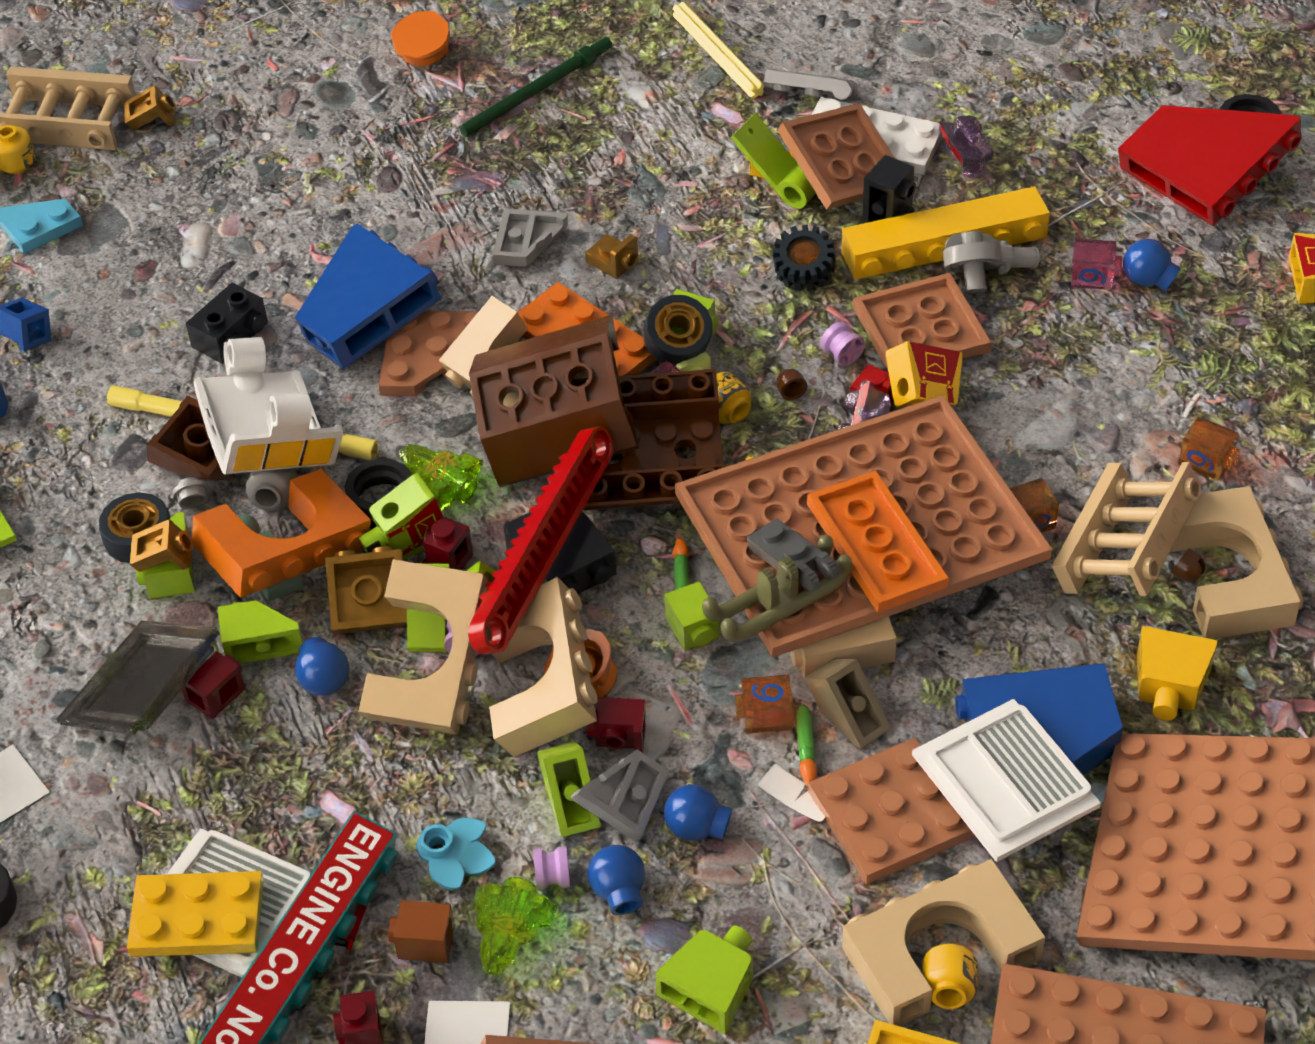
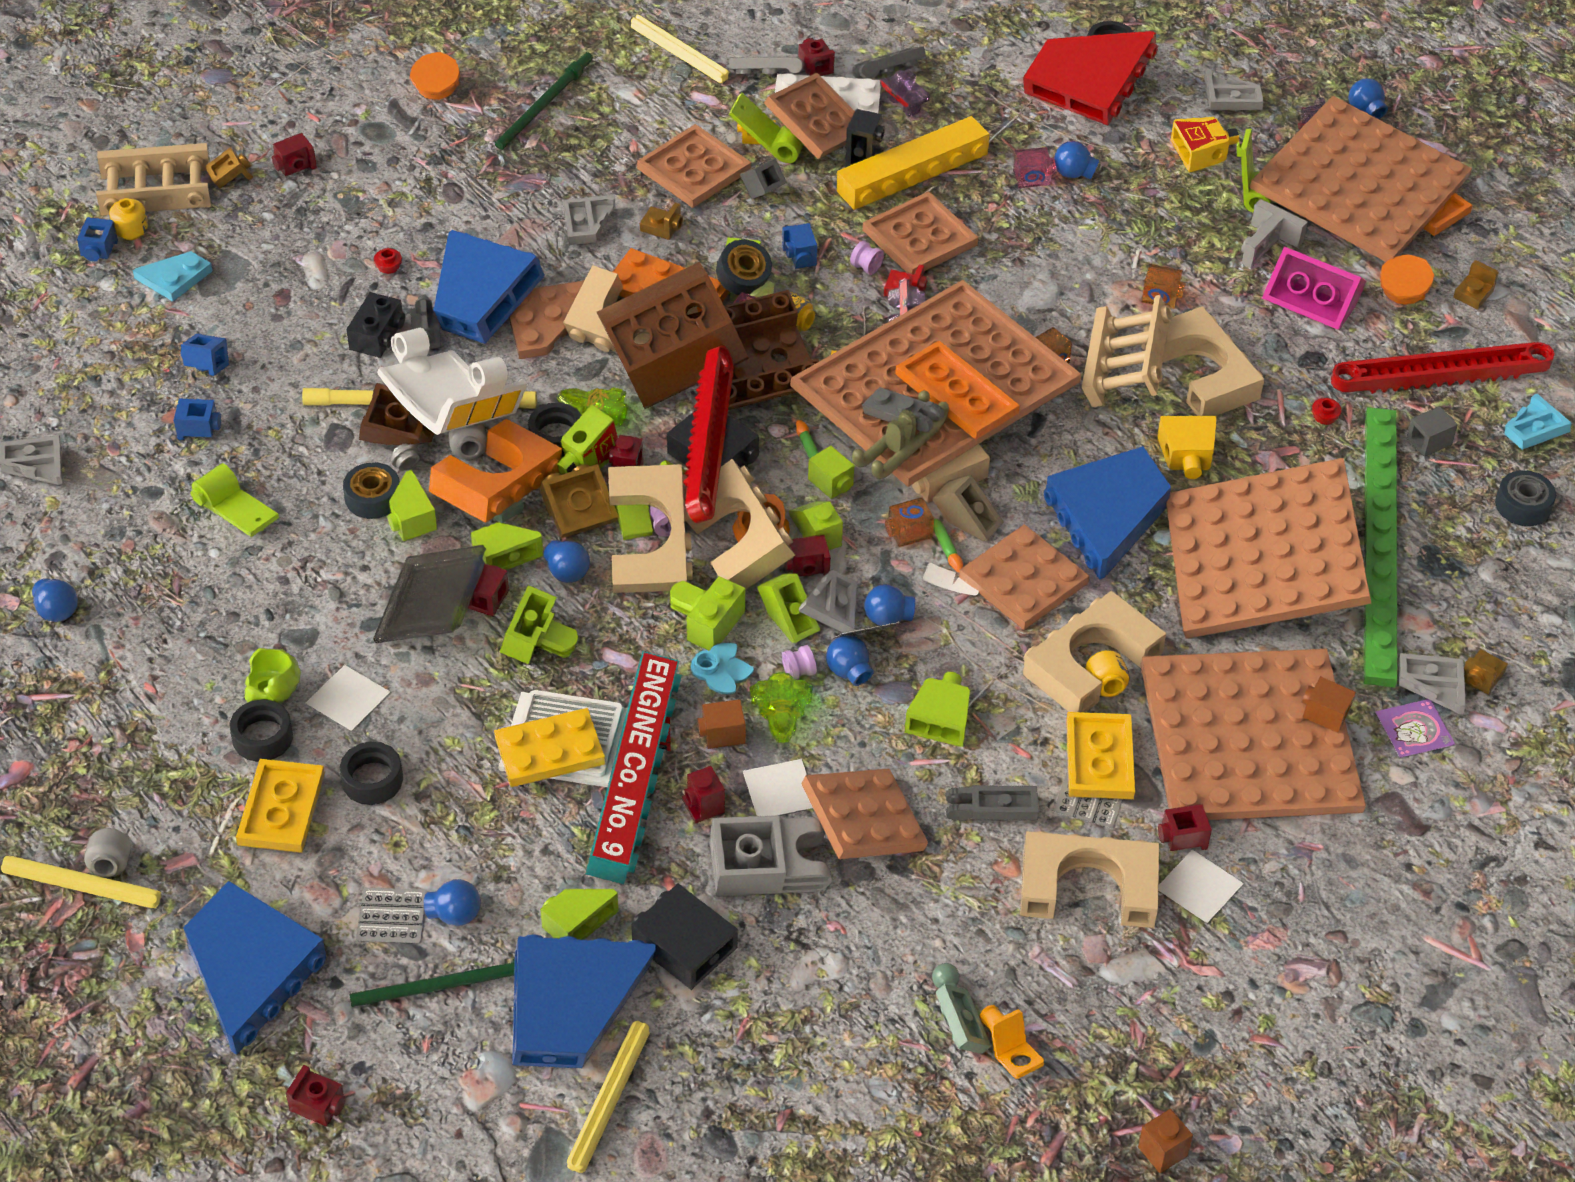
camera: 20 degrees left, 0 degrees up
pearl gold bracket [130,519,193,572] -> none
black wheel [773,225,836,291] -> none
reddish brown hinge [777,369,808,400] -> none
yellow torso [886,341,963,409] -> none
white piece [912,699,1101,862] -> none
light grey pin [943,231,1040,294] -> none
reddish brown hinge [1171,548,1206,582] -> none
none -> dark red brick [272,133,317,177]
none -> red plate [374,248,402,274]
none -> dark grey hinge [410,295,441,349]
none -> lime brick [500,585,578,664]
none -> nougat plate [637,124,751,208]
none -> lime brick [670,576,745,651]
none -> dark grey brick [740,158,787,199]
none -> blue brick [782,223,817,269]
none -> lime slope [789,501,843,550]
none -> dark red brick [798,38,835,76]
none -> light grey sticker [832,622,899,639]
none -> dark grey hinge [852,46,926,79]

